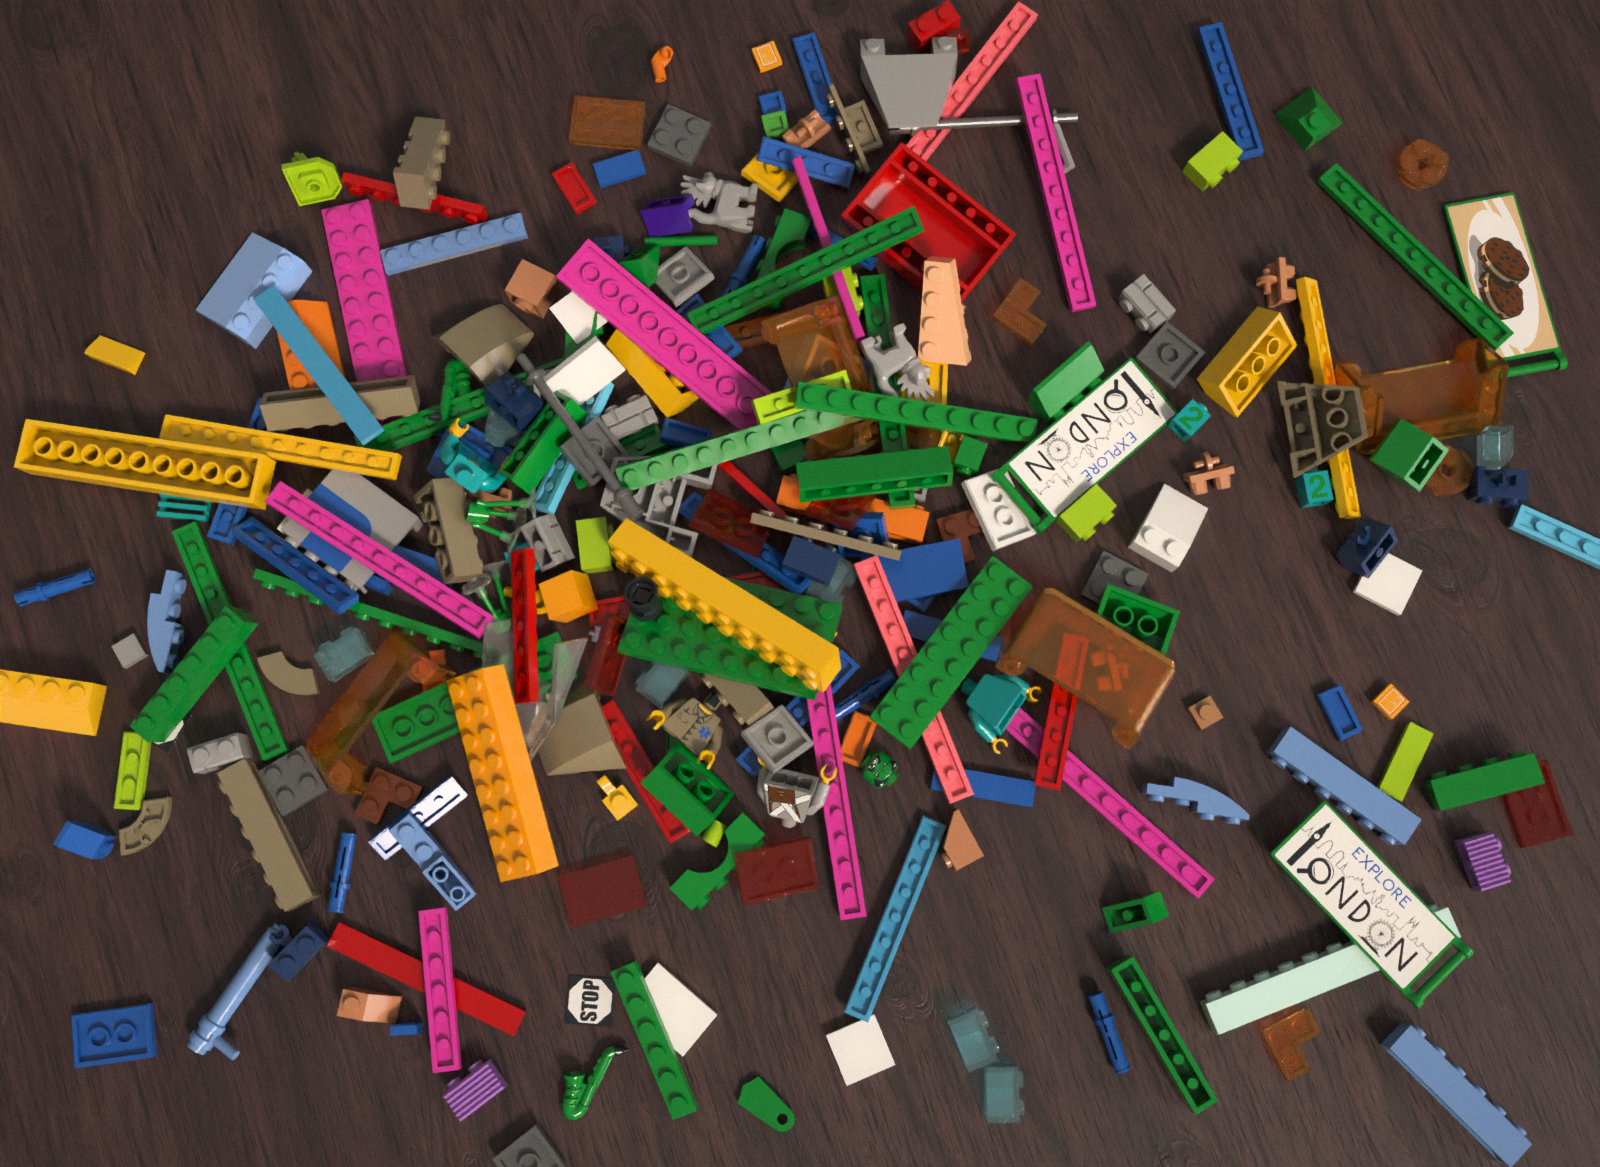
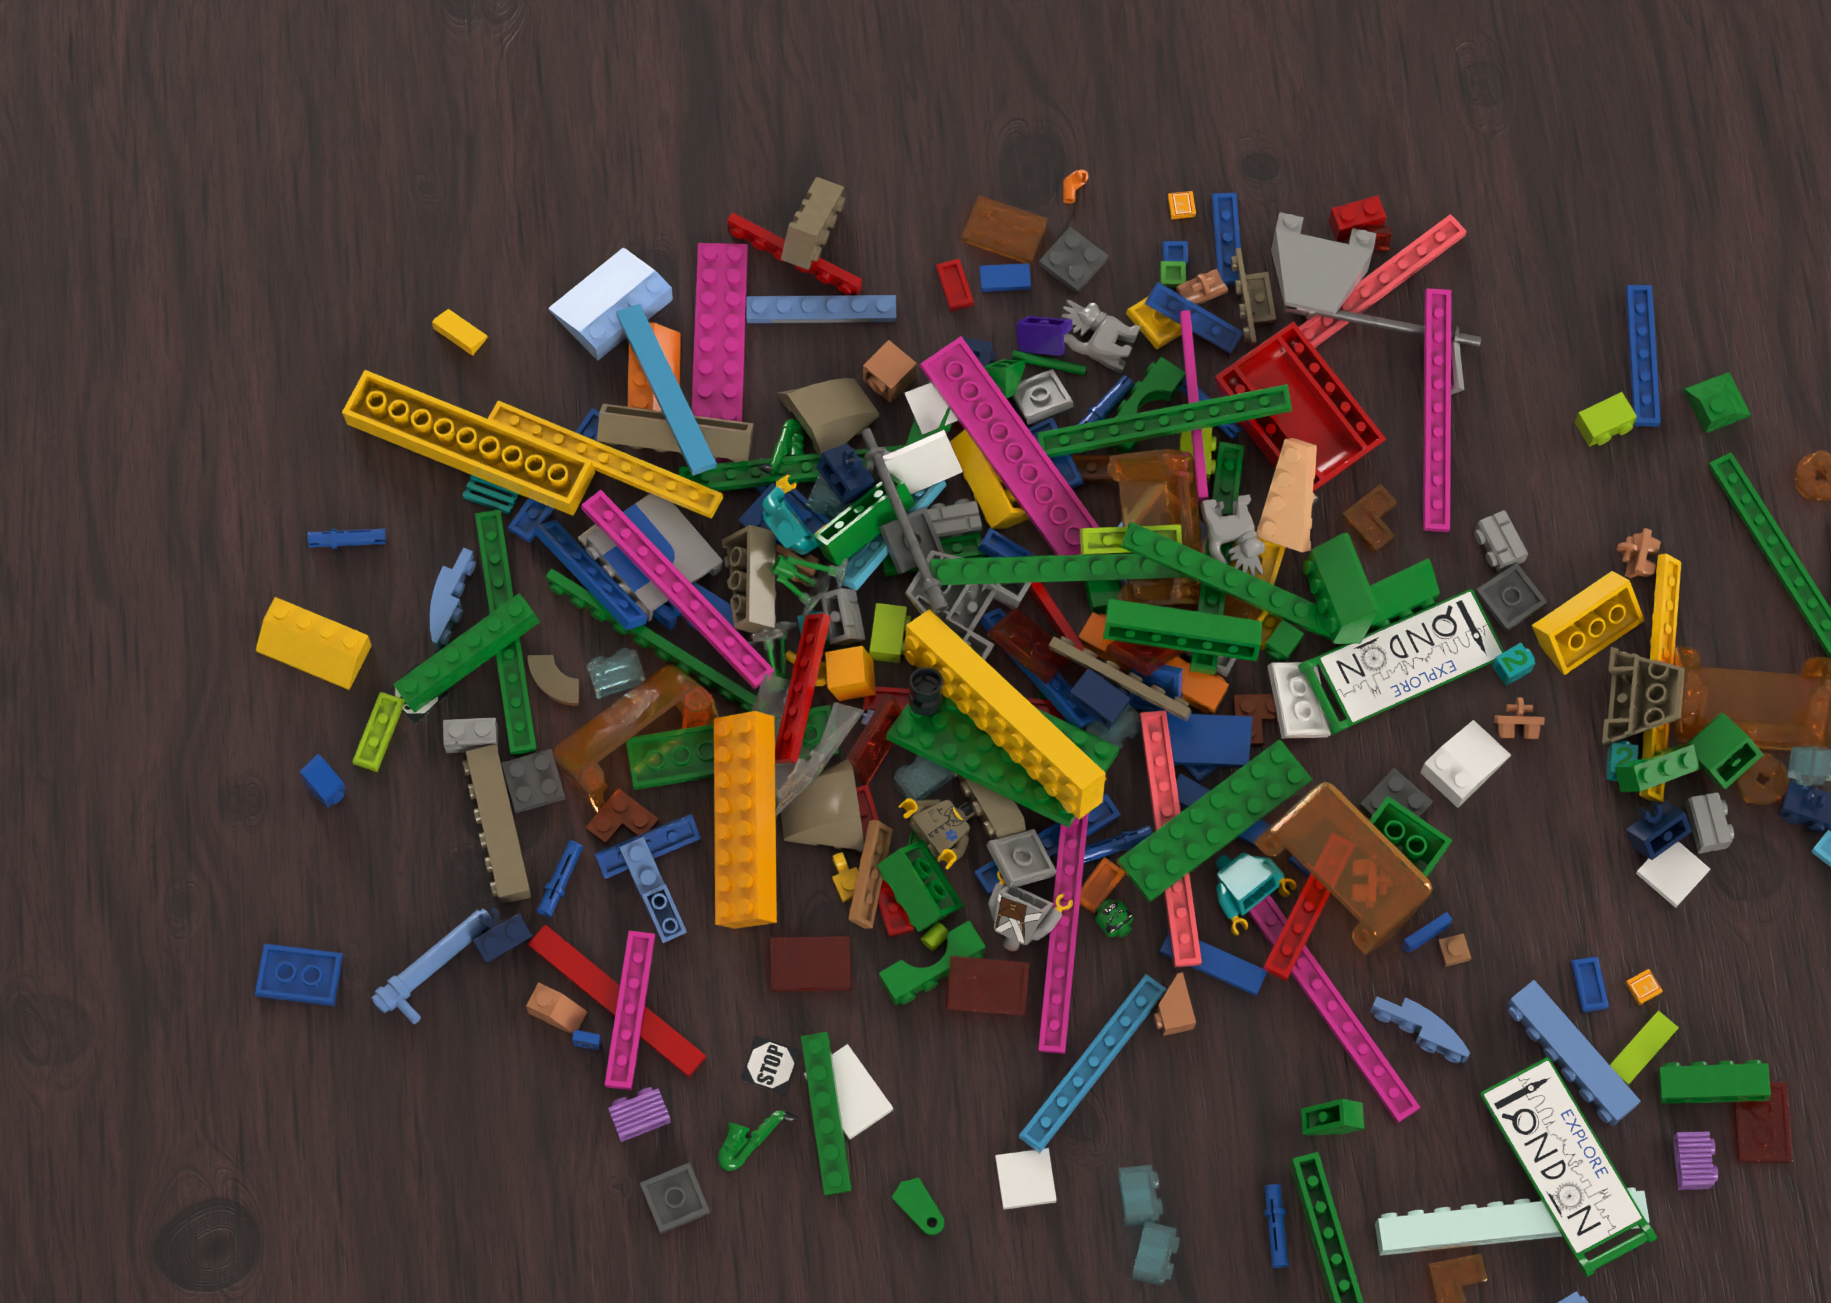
camera: 10 degrees right, 10 degrees down
light grey tile [111,633,149,669] -> none
dark tan tile [119,797,172,856] -> none
lime piece [281,152,342,206] -> none
lime brick [1056,484,1117,543] -> none
none -> medium nougat plate [848,820,893,929]
none -> green slope [1303,533,1379,644]
none -> blue tile [1401,912,1452,953]
none -> green arch [1614,744,1700,792]
none -> light grey brick [1685,792,1734,854]

